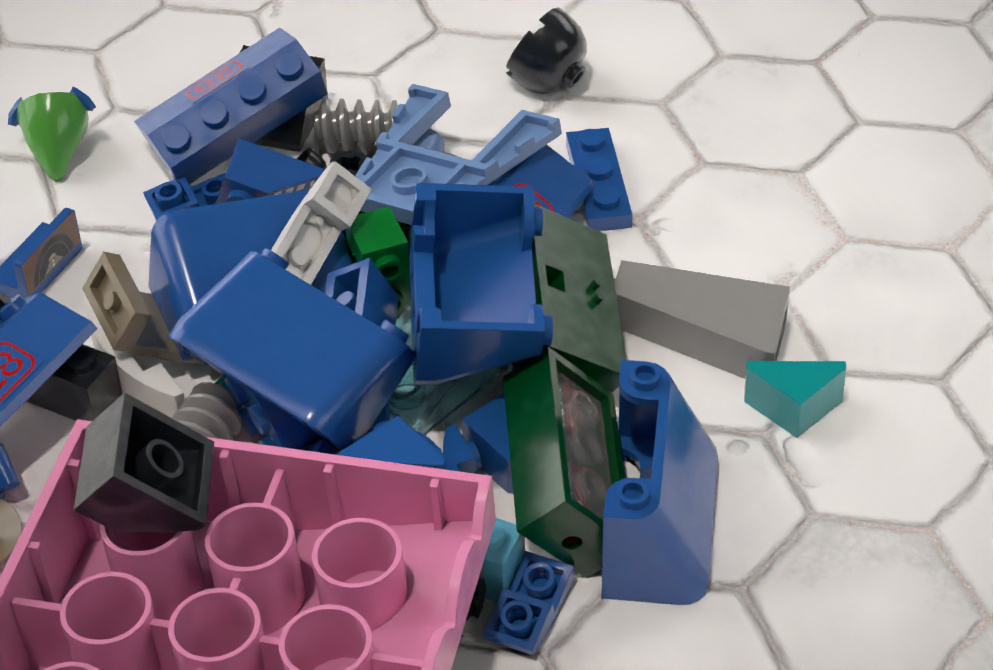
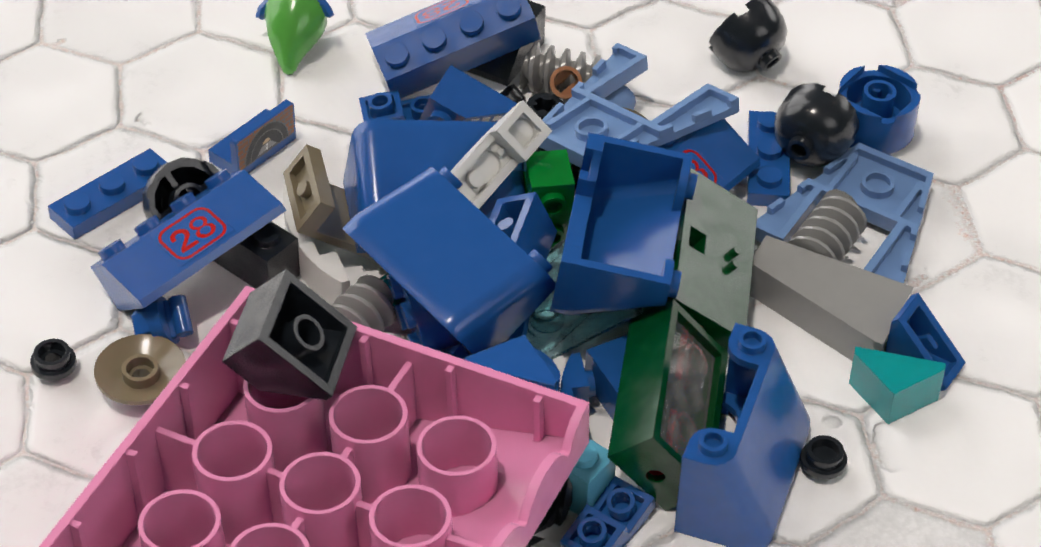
camera: 10 degrees right, 0 degrees up
none -> nougat hinge [550,66,582,100]
none -> medium blue wing [755,143,934,283]
none -> black cylinder [774,83,860,167]
none -> light grey piece [788,189,867,261]
none -> black plate [800,435,847,480]
none -> blue brick [838,65,921,156]
none -> blue slope [885,293,966,391]

